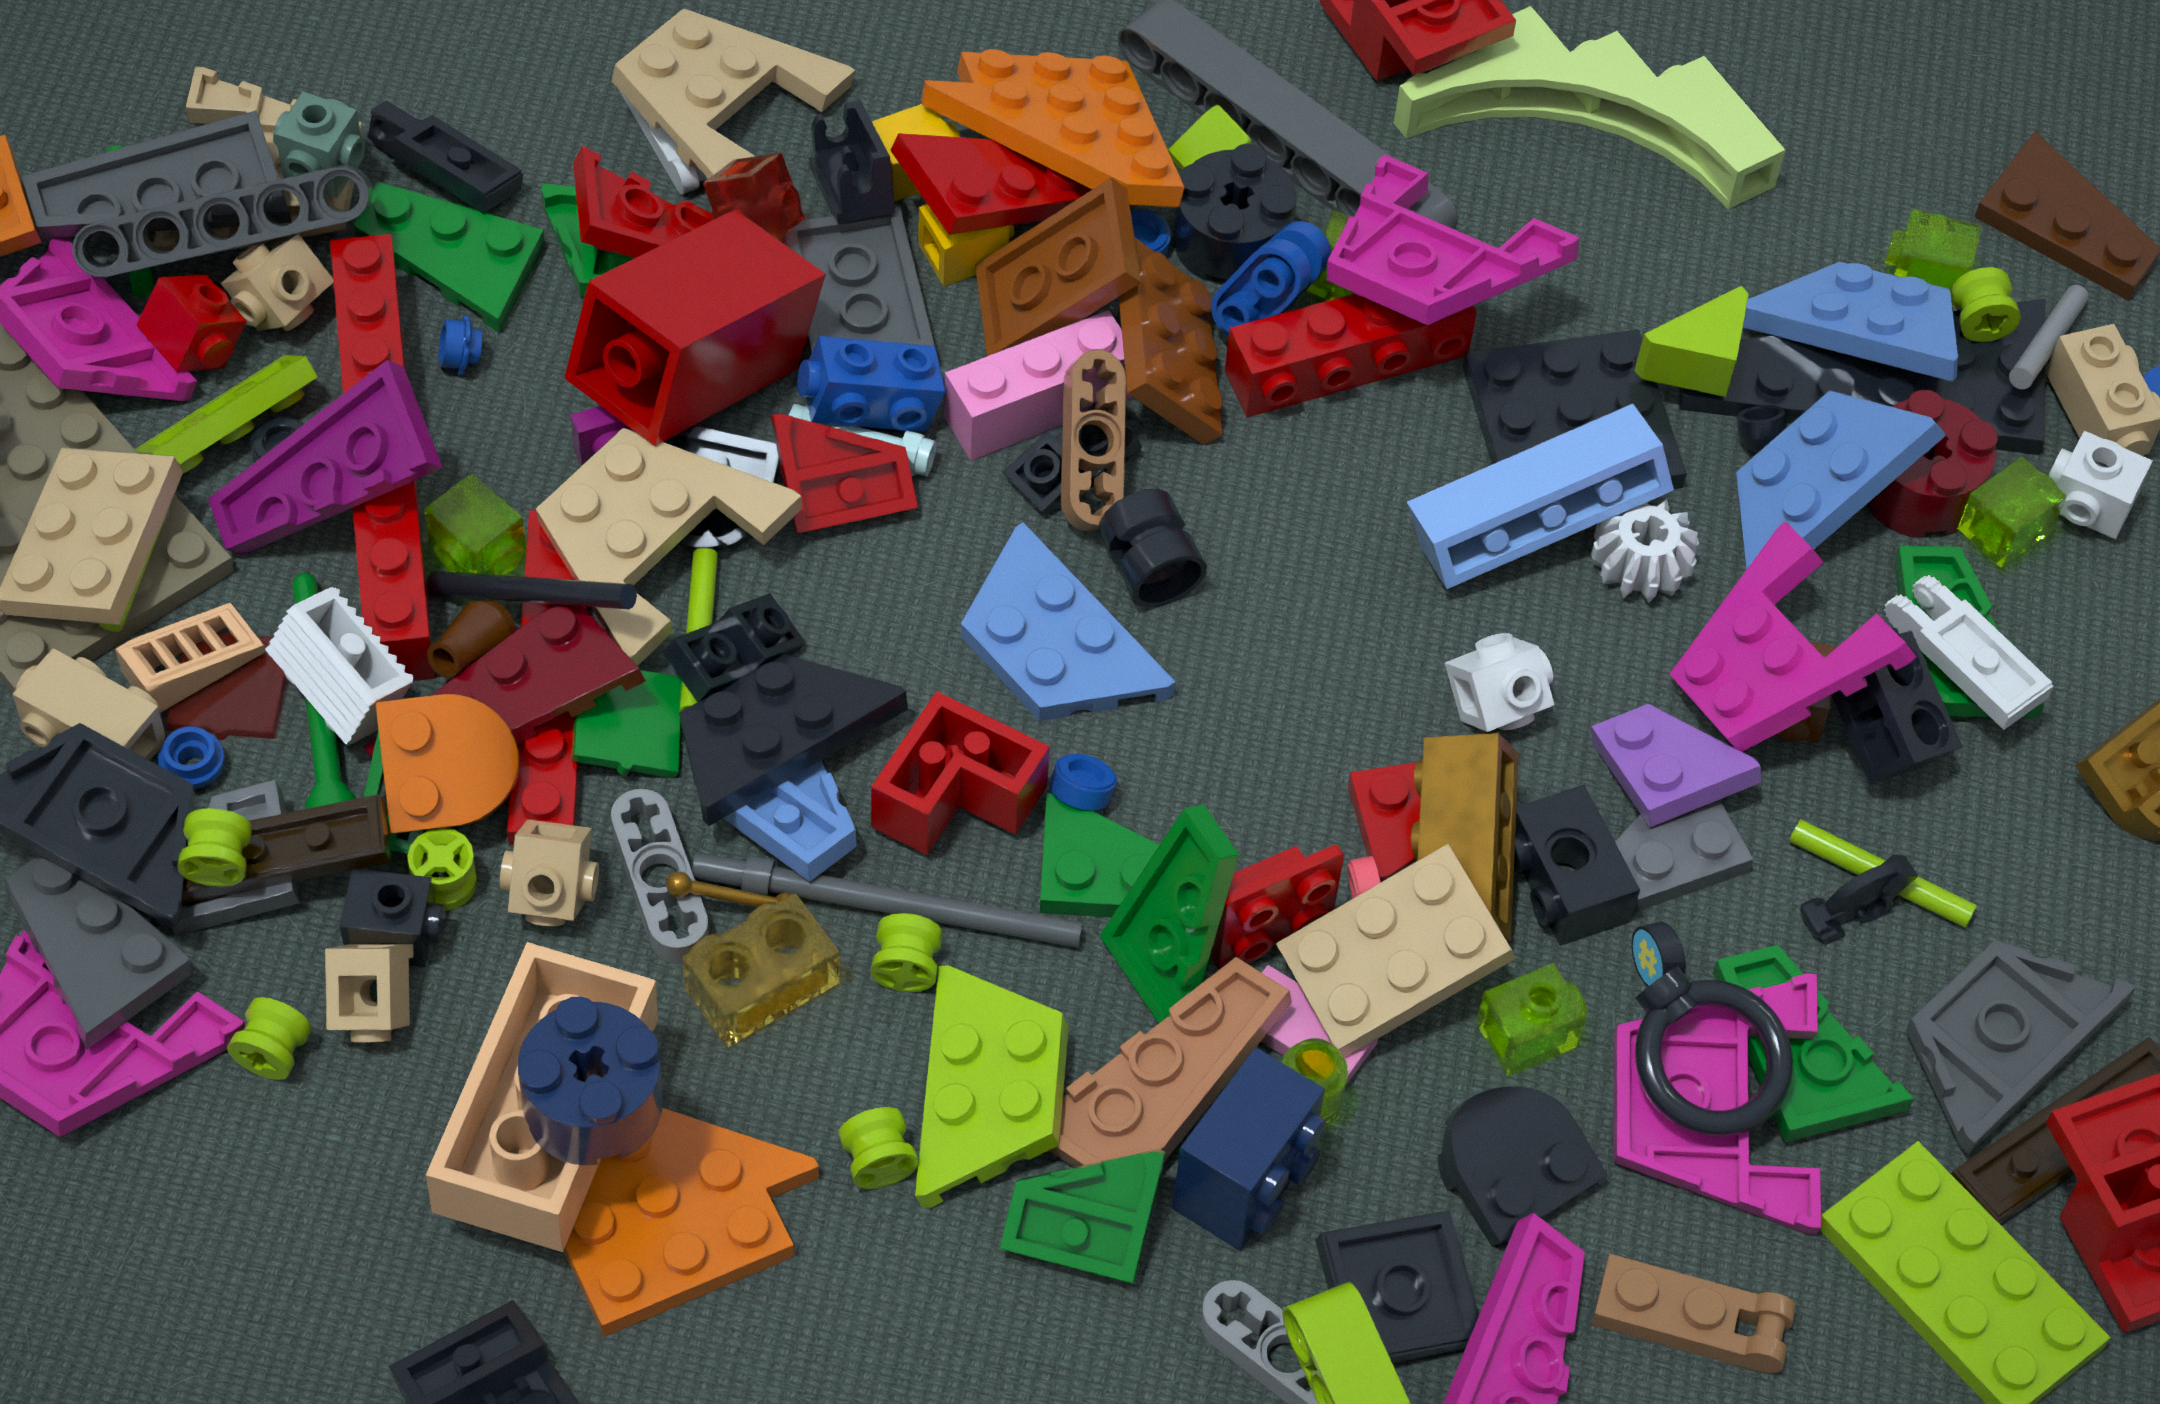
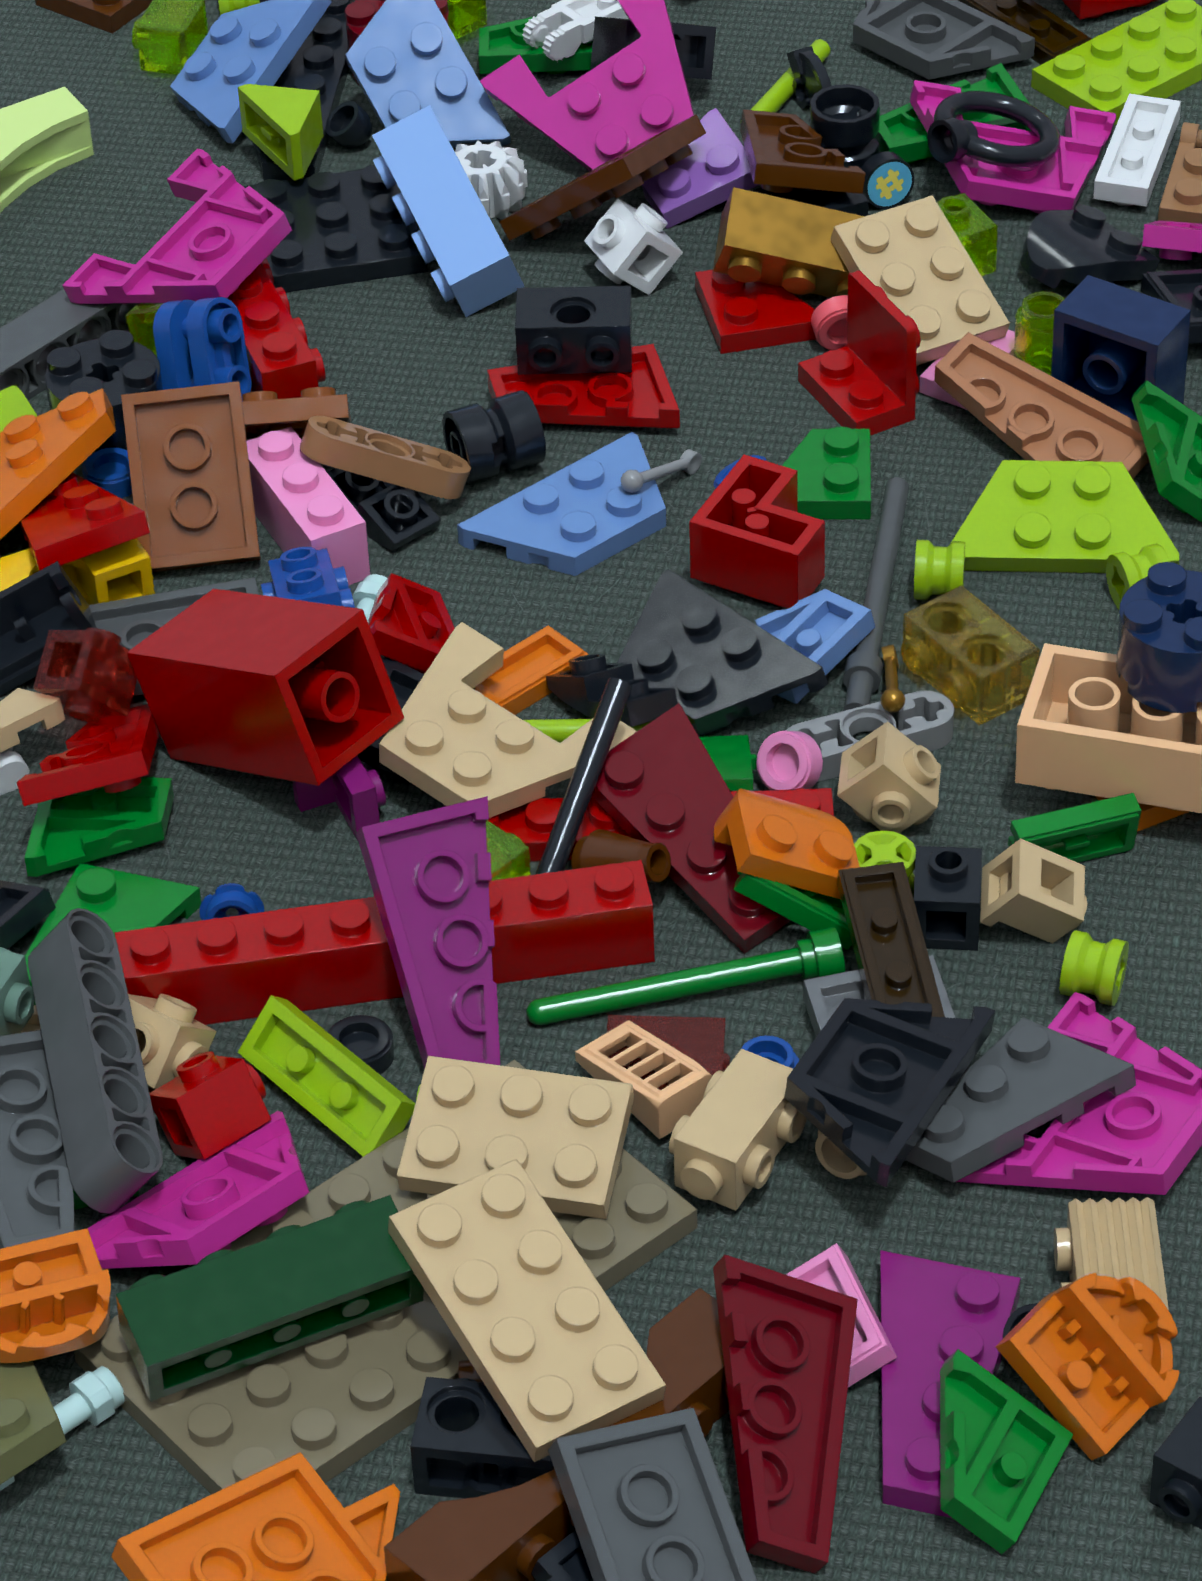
camera: 85 degrees left, 15 degrees down
lime wheel [177,808,252,887] -> none
white brick [265,587,413,746] -> none
green wing [1100,804,1239,1023] -> none
none -> orange tile [475,625,589,715]
none -> red wing [487,344,680,428]
none -> reddish brown plate [499,114,706,241]
none -> black brick [515,286,633,375]
none -> light grey hinge [621,449,702,493]
none -> reddish brown wing [740,110,866,194]
none -> bright pink tile [757,731,823,790]
none -> black wheel [810,84,880,169]
none -> green tile [1008,793,1142,863]
none -> white plate [1093,94,1181,207]

